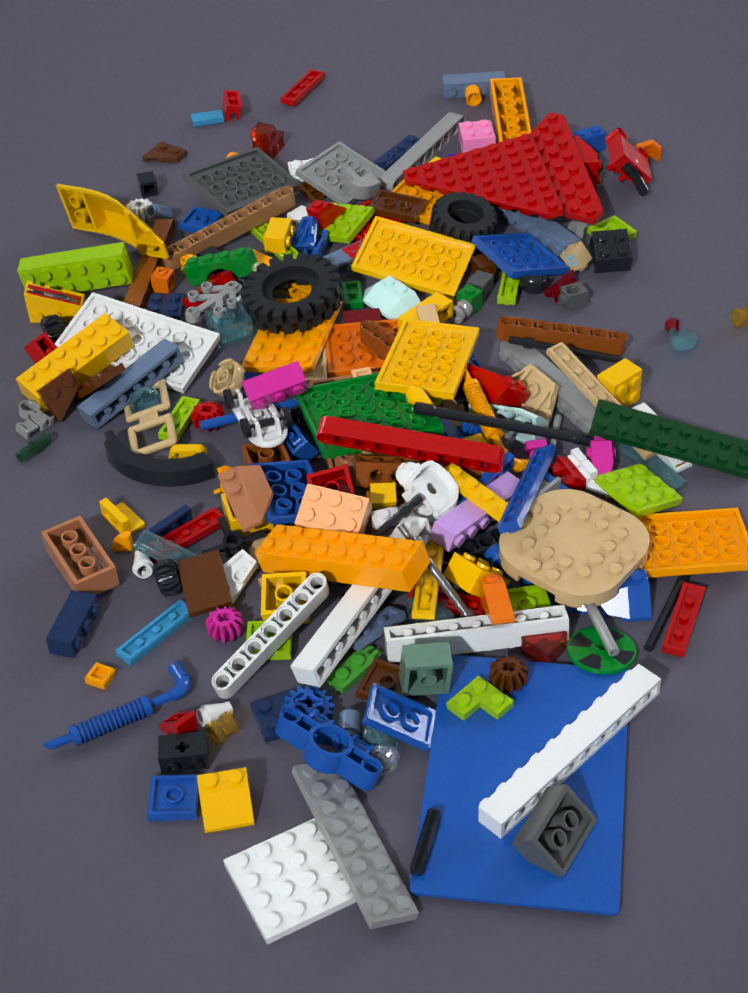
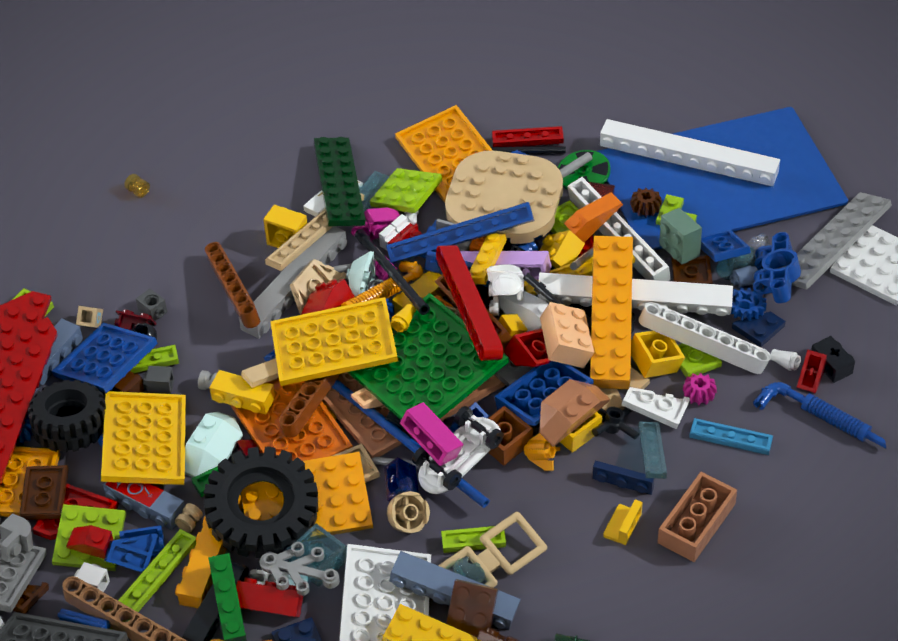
camera: 115 degrees left, 5 degrees up
dark blue brick [46,590,101,658] -> none
light orange tile [84,662,117,690] -> none
black arch [104,430,215,487] -> none
light orange tile [112,531,134,552] -> none
white cone [132,549,154,579] -> none
red plate [145,507,227,563] -> none
blue tile [147,774,200,821] -> none
black gear [153,558,183,597] -> none
yellow beam [169,444,208,459] -> none
reddish brown tile [177,549,233,618] -> none
red gear [191,401,224,432] -> none
yellow slope [197,767,255,833] -> none
clear yellow wheel [205,712,238,744] -> none
yellow brick [263,217,295,253] -> none
black axle [410,808,441,876] -> none
green brick [457,284,483,317] -> none
black bar [508,336,622,363] -> none
dark grey slope [512,784,597,877] -> none
black brick [589,229,633,273] -> none
dark red plate [665,316,680,335] -> none
clear light blue hair [669,328,699,352] -> none

